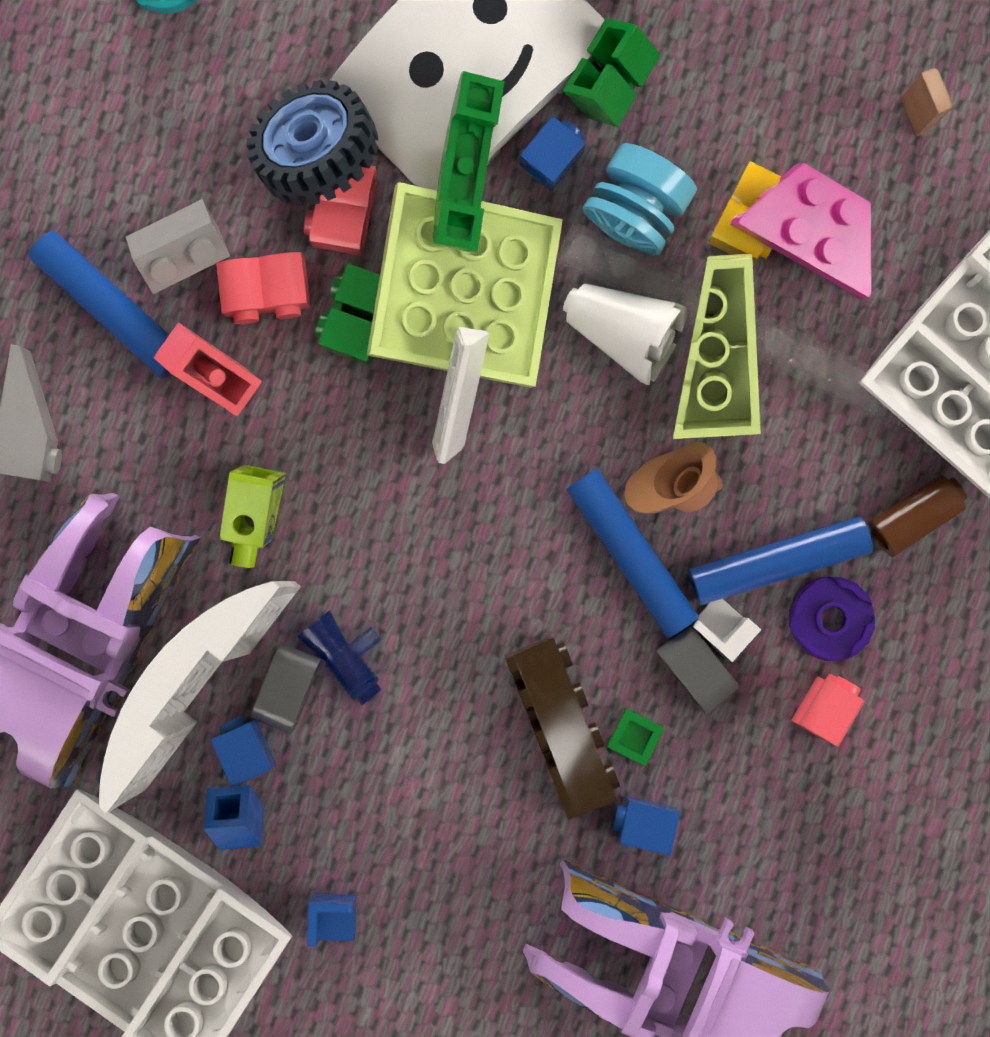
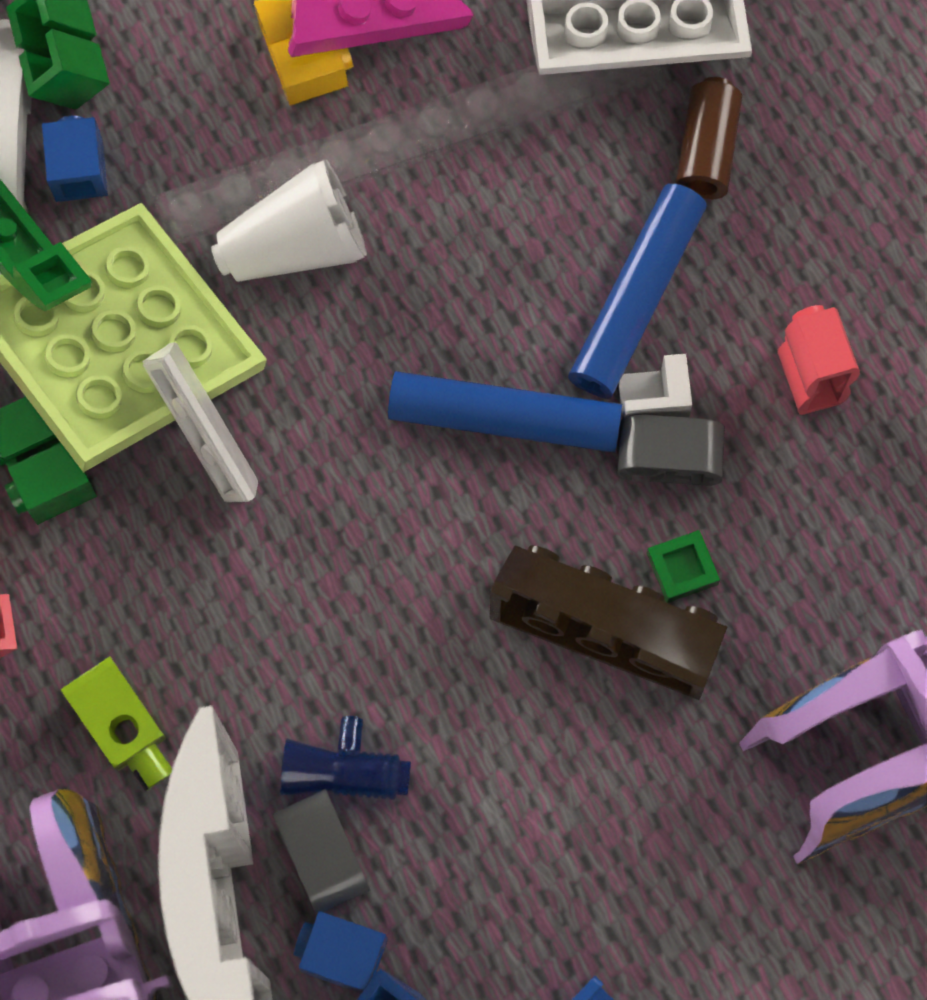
camera: 45 degrees left, 15 degrees down
medium azure wheel [583,143,697,255] -> none
blue brick [611,796,680,856] -> none
nougat piece [624,442,723,514] -> none
yellowish green wedge [673,253,761,439] -> none
dark purple tile [789,577,875,661] -> none

